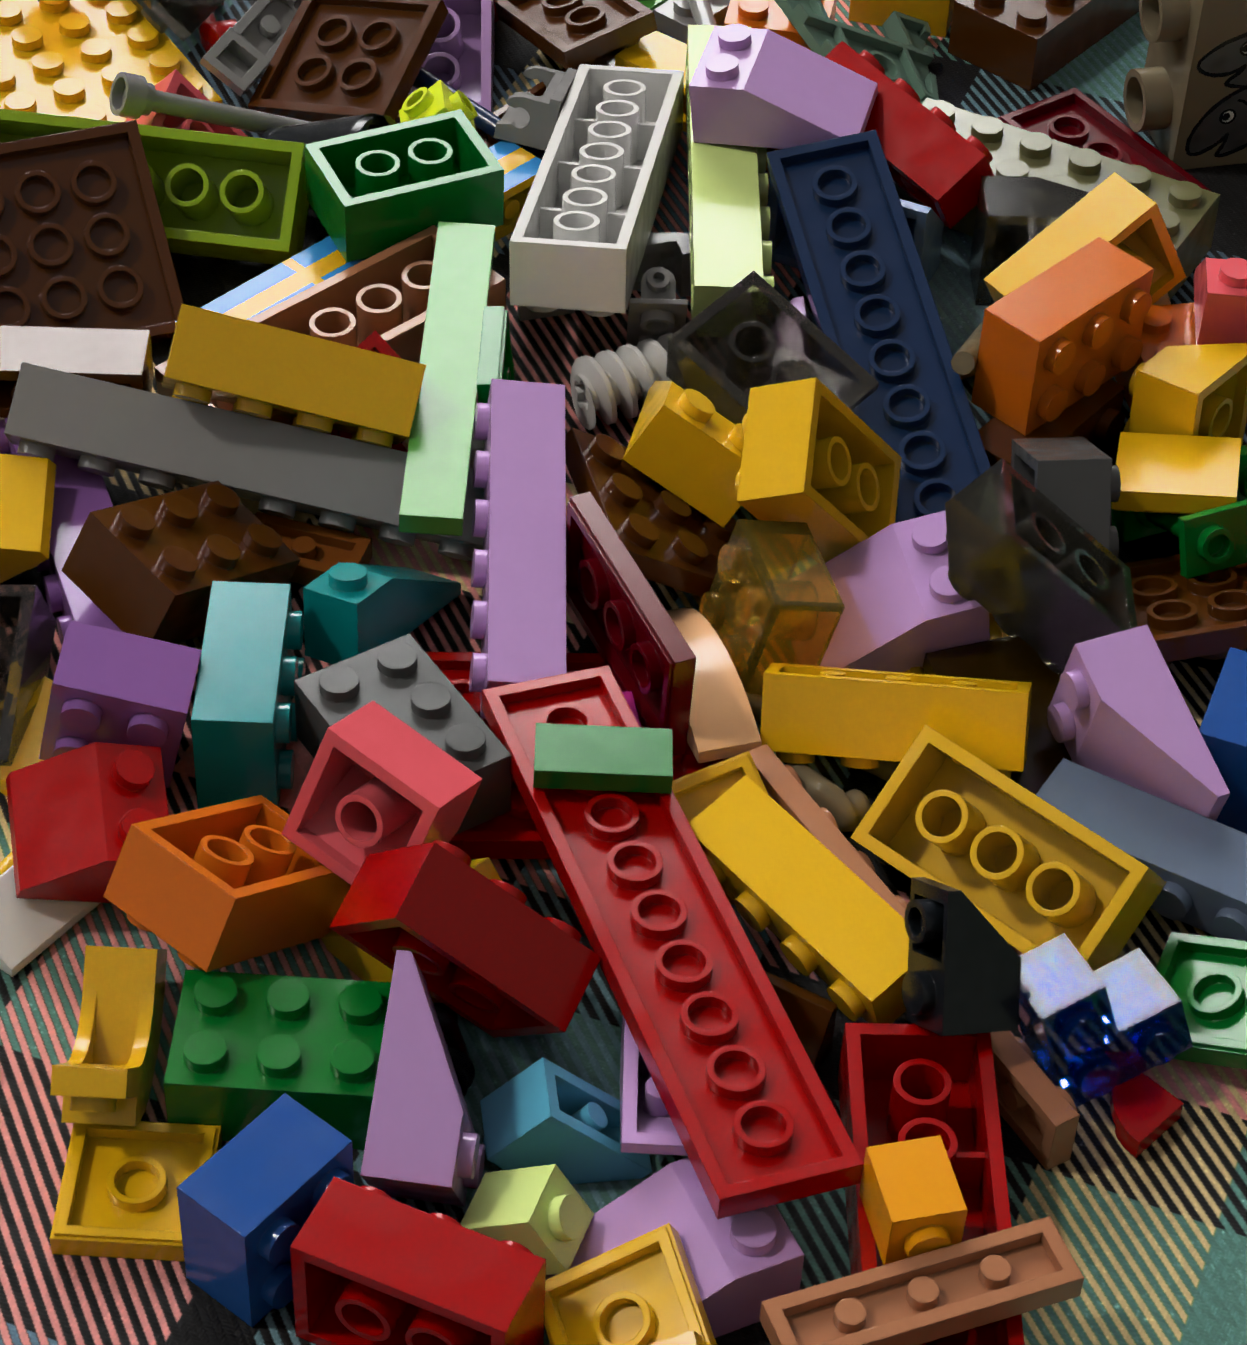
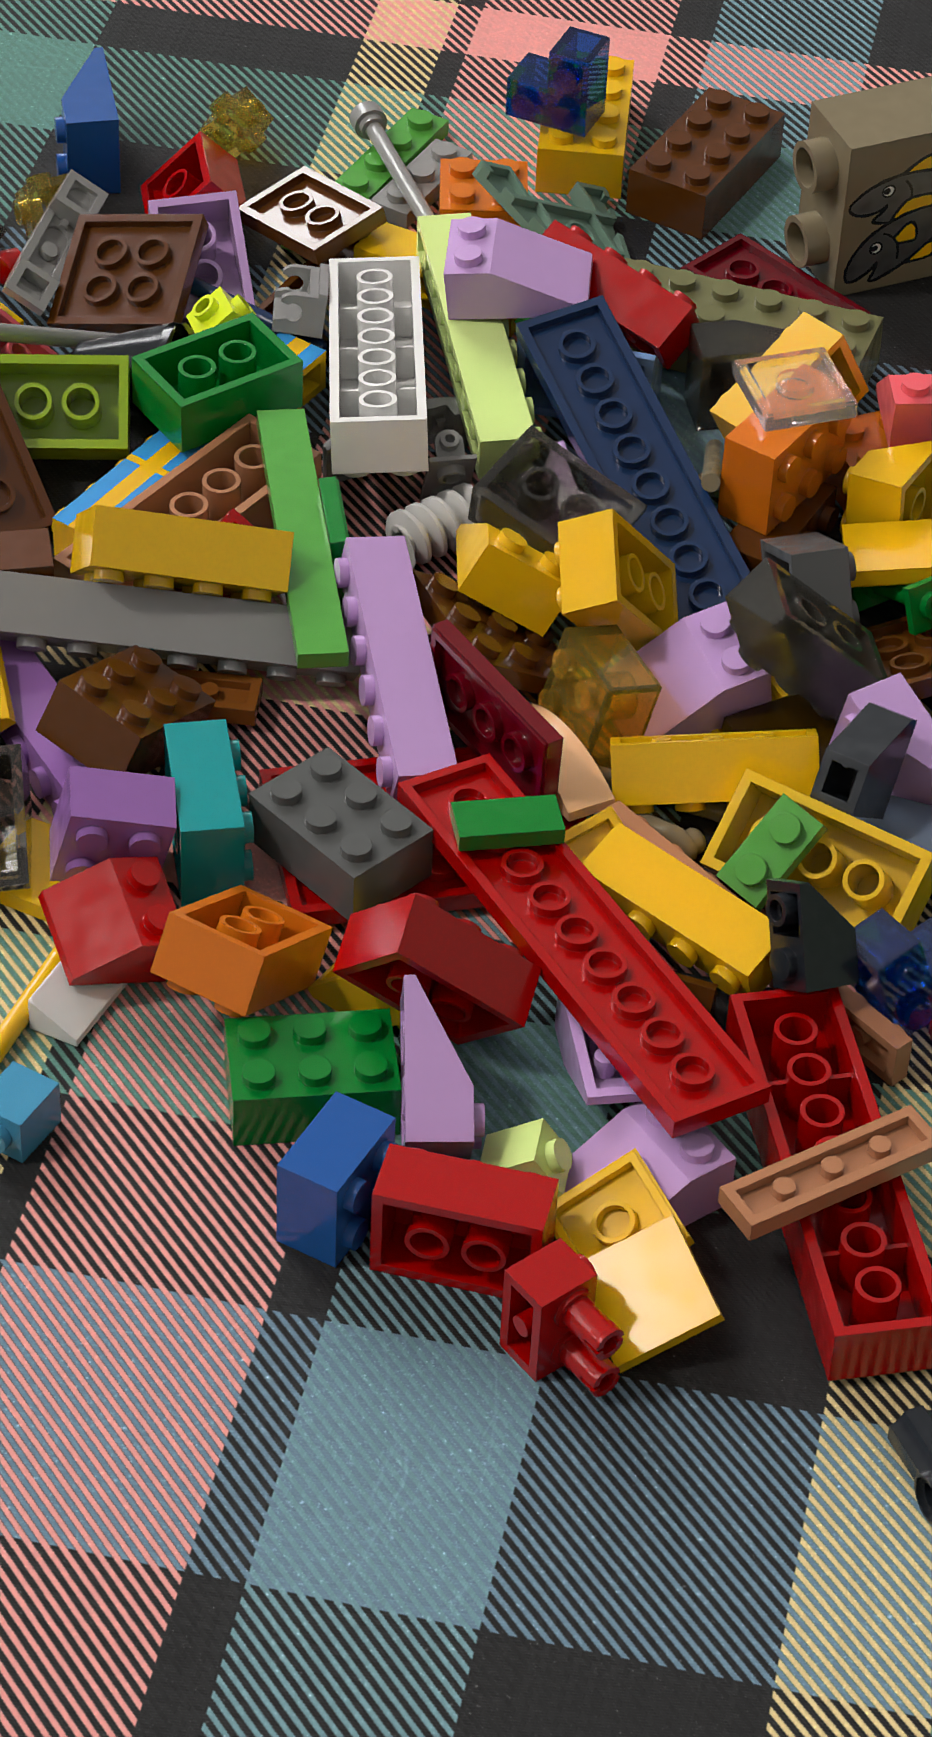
camera: 10 degrees left, 0 degrees up
yellow arch [50,945,167,1126] -> none
yellow tile [50,1121,222,1262] -> none
coral slope [281,701,483,885] -> none
teal slope [303,562,461,664] -> none
medium azure slope [480,1057,652,1184] -> none
light orange brick [859,1135,967,1265] -> none
none -> bright green plate [716,793,828,911]
none -> clear tile [733,347,858,432]
none -> black slope [810,702,917,819]

